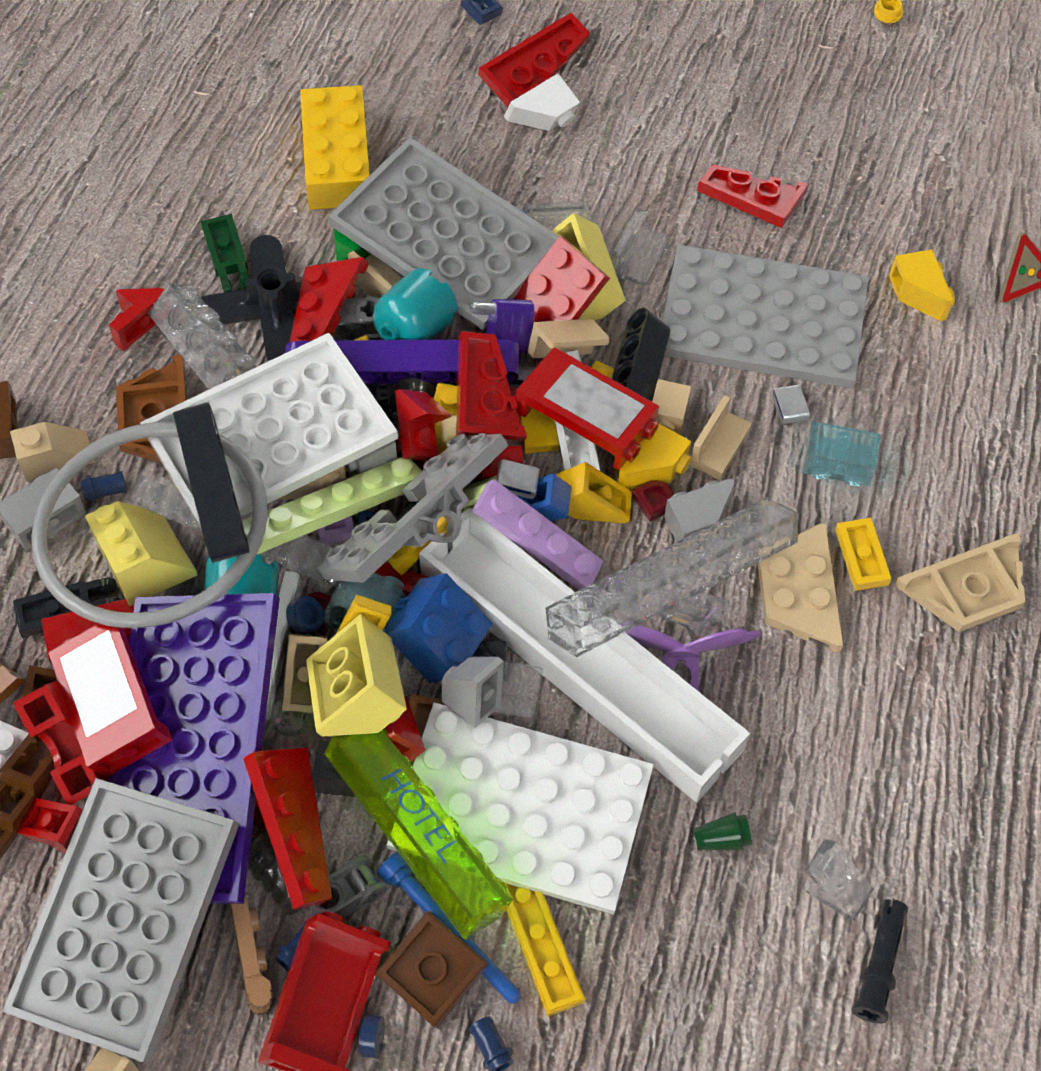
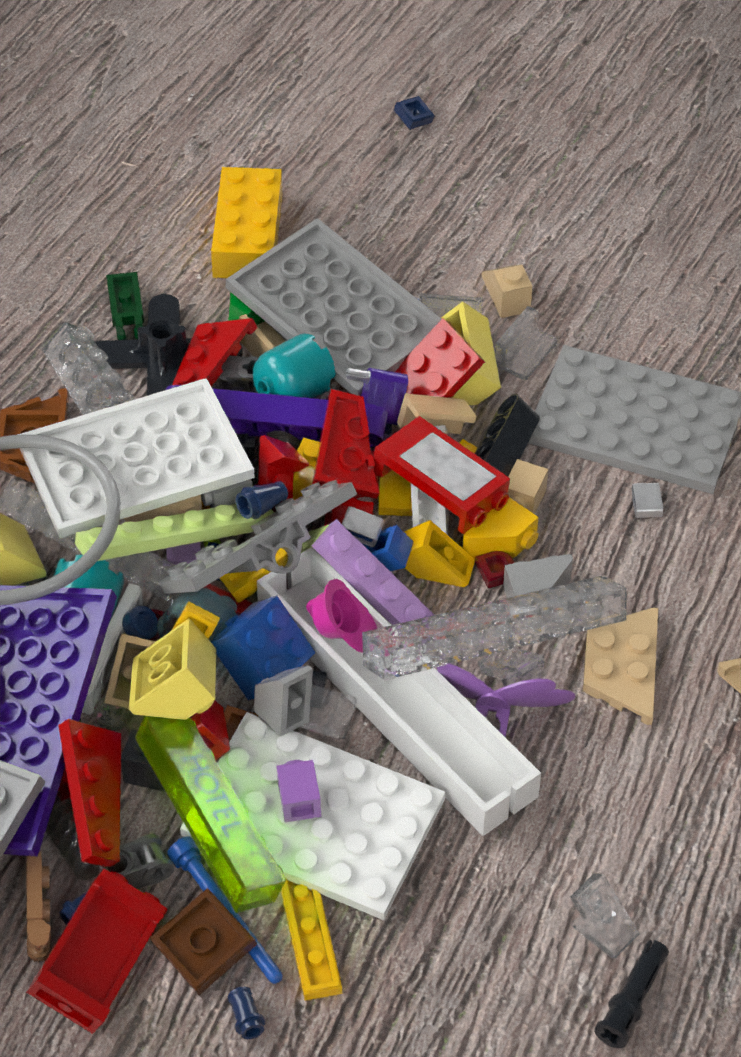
camera: 10 degrees right, 10 degrees down
red slope [108,288,172,351] -> none
black beam [173,402,250,563] -> none
dark blue tile [359,1014,385,1059] -> none
red wing [478,13,590,107] -> none
white slope [504,74,580,131] -> none
tan panel [690,395,752,481] -> none
dark green cone [693,812,752,851] -> none
red wing [697,164,809,228] -> none
clear light blue brick [801,421,881,486] -> none
yellow plate [835,518,892,591] -> none
none -> dark blue cone [236,481,288,519]
none -> medium lavender brick [276,760,321,822]
none -> dark pink piece [306,579,378,654]
none -> tan slope [481,265,532,318]

